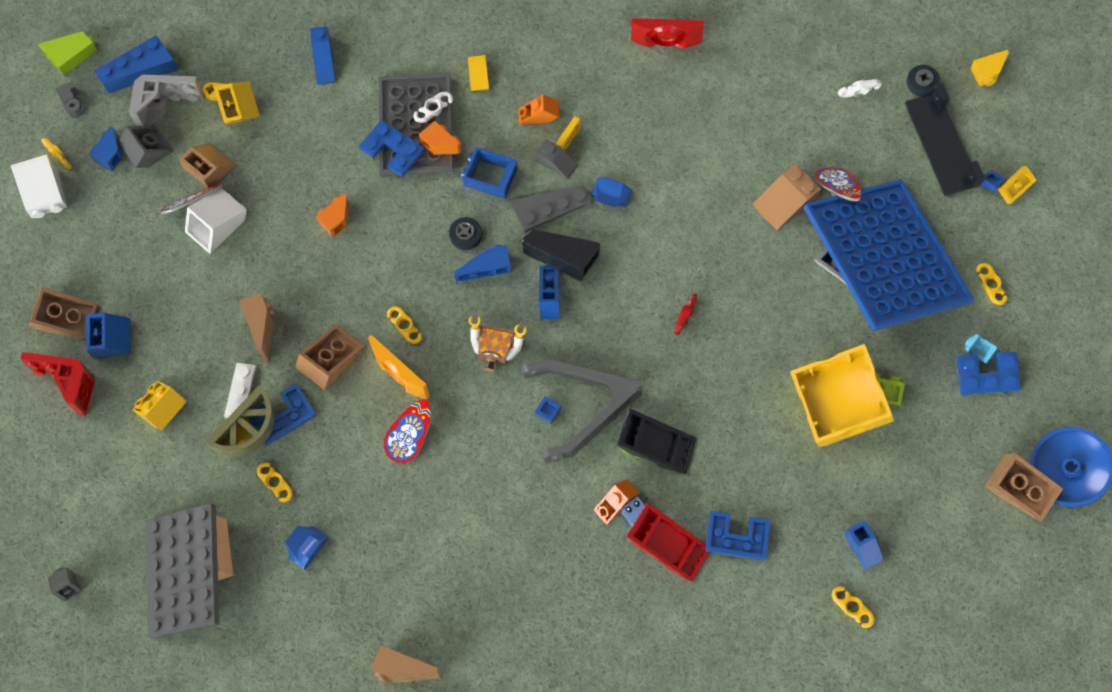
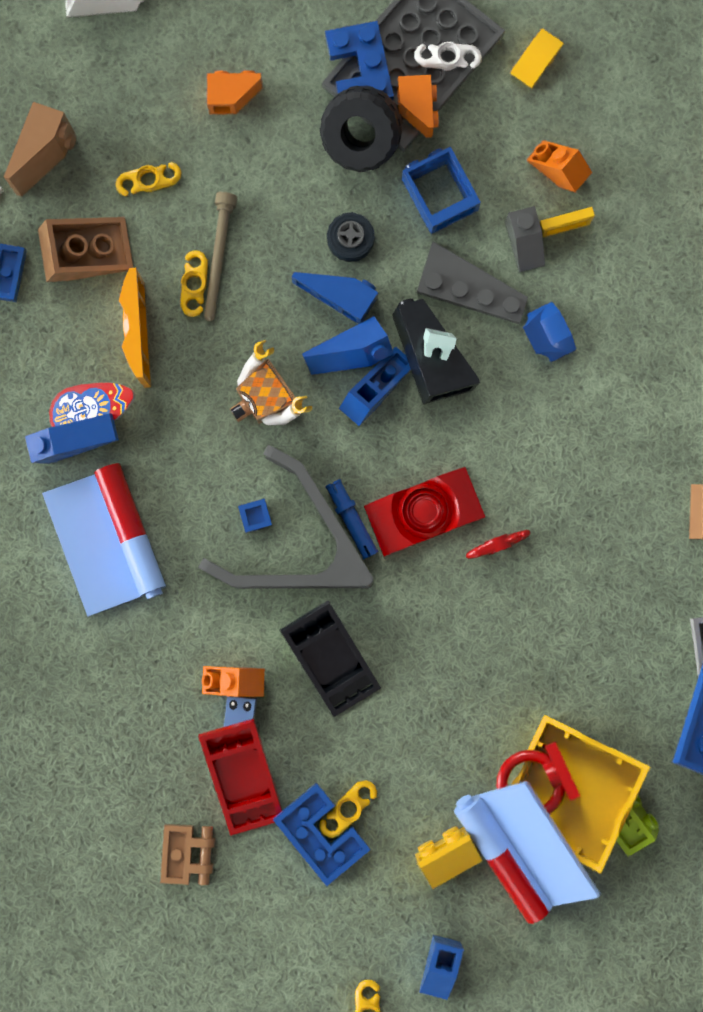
camera: 35 degrees right, 15 degrees up
none -> blue slope [25,413,119,464]
none -> light blue door [42,463,166,617]
none -> yellow piece [115,162,182,196]
none -> medium nougat plate [160,824,215,885]
none -> dark tan piece [204,192,237,322]
none -> blue slope [302,316,394,375]
none -> yellow piece [319,780,377,838]
none -> black tyre [320,85,403,172]
none -> blue pin [325,479,379,560]
none -> red slope [364,467,485,557]
none -> yellow slope [415,826,482,889]
none -> light aqua tile [423,328,457,361]
none -> light blue door [454,781,600,924]
none -> red tile [496,742,581,815]

